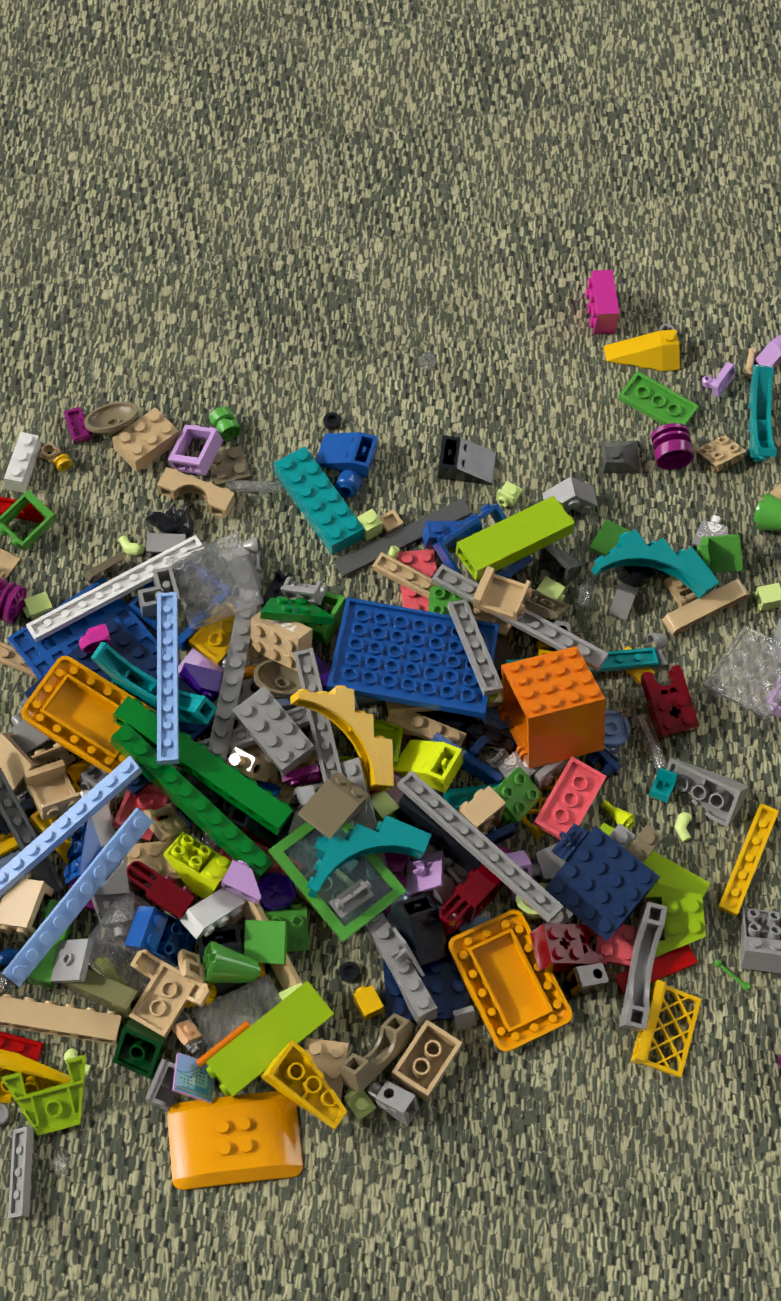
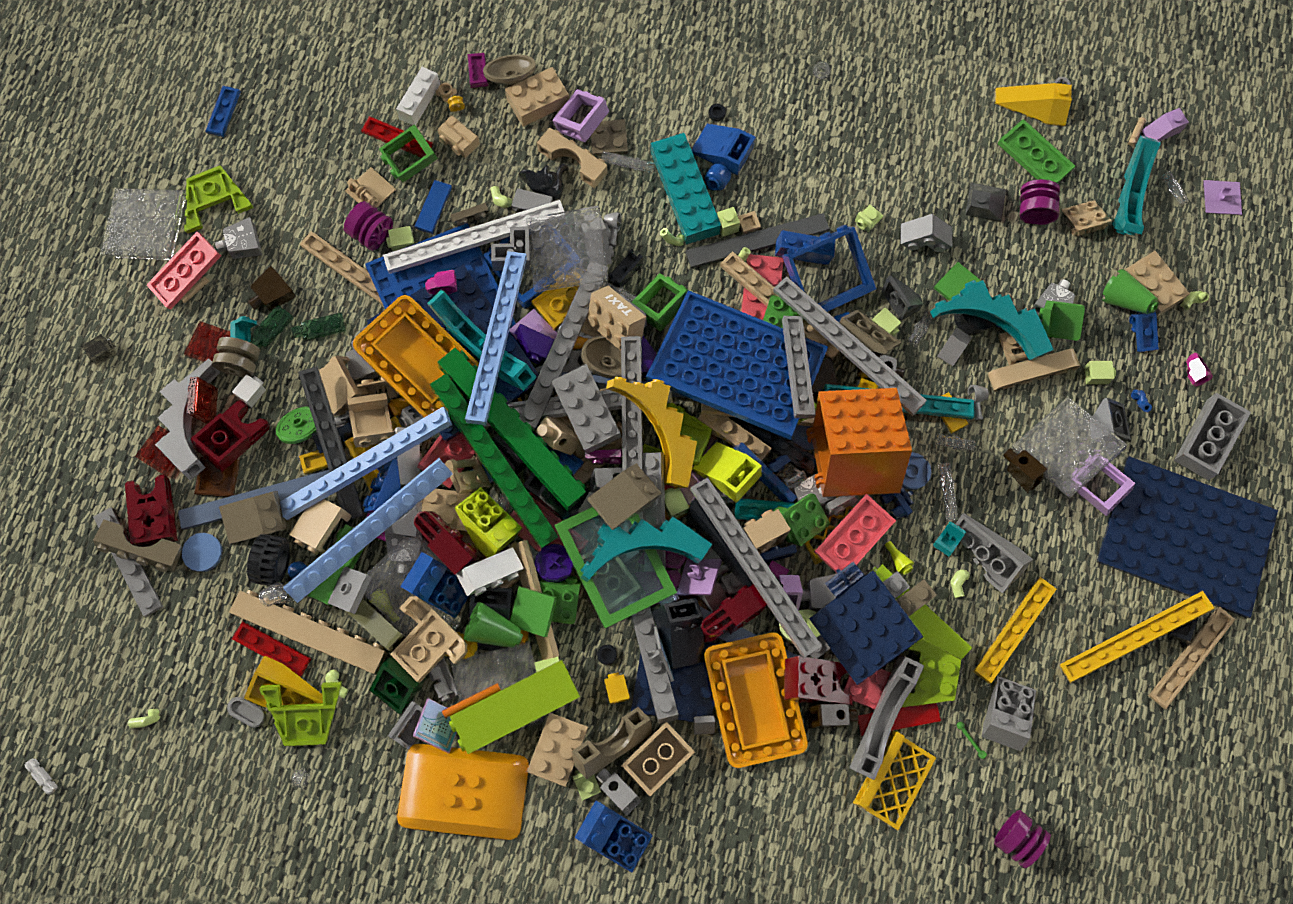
camera: 15 degrees right, 10 degrees up
light grey plate [8,1126,34,1220] -> none
light nougat plate [171,1019,202,1046] -> none
tan slope [177,948,205,983] -> none
bright green wheel [209,406,241,441] -> none
lavender slope [220,860,261,905] -> none
green wing [260,596,334,625] -> none
yellow wedge [261,1040,347,1129] -> none
light grey hinge [280,577,328,605] -> none
light grey hinge [329,879,374,919] -> none
slope [437,435,496,485] -> none
lime brick [456,496,575,581] -> none
tan panel [473,566,533,622] -> none
dark pink brick [585,270,619,334] -> none
dark red brick [641,665,699,740] -> none
lavender piece [702,362,736,397] -> none
none -> blue tile [415,180,452,234]
none -> tan brick [438,116,480,158]
none -> blue slope [574,801,653,873]
none -> yellowish green arm [660,228,685,246]
none -> dark brown torso [1003,448,1048,493]

